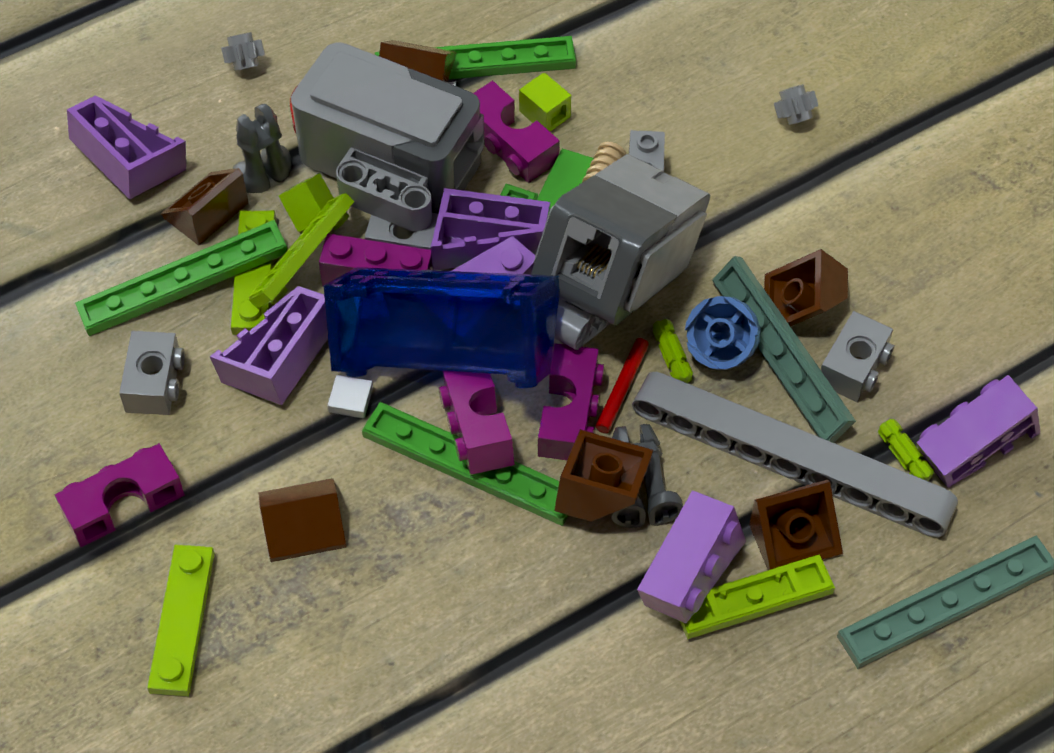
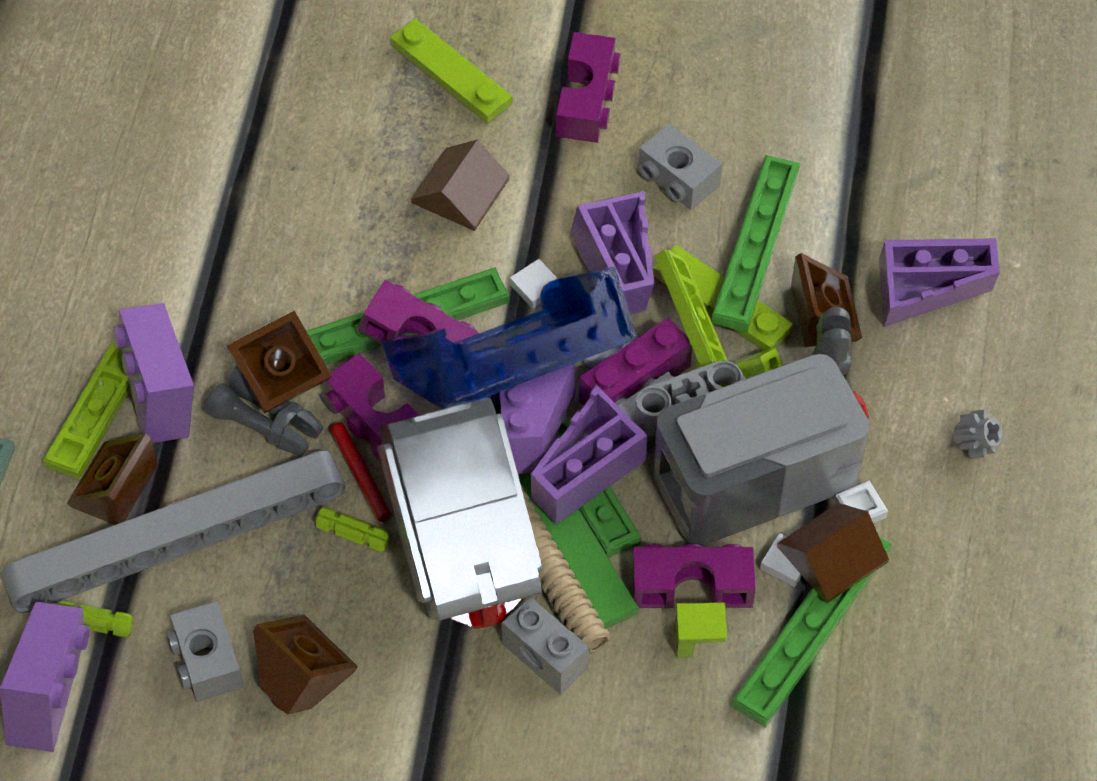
camera: 130 degrees right, 0 degrees up
medium blue cylinder [685,296,761,369] -> none
sand green tile [712,256,856,443] -> none

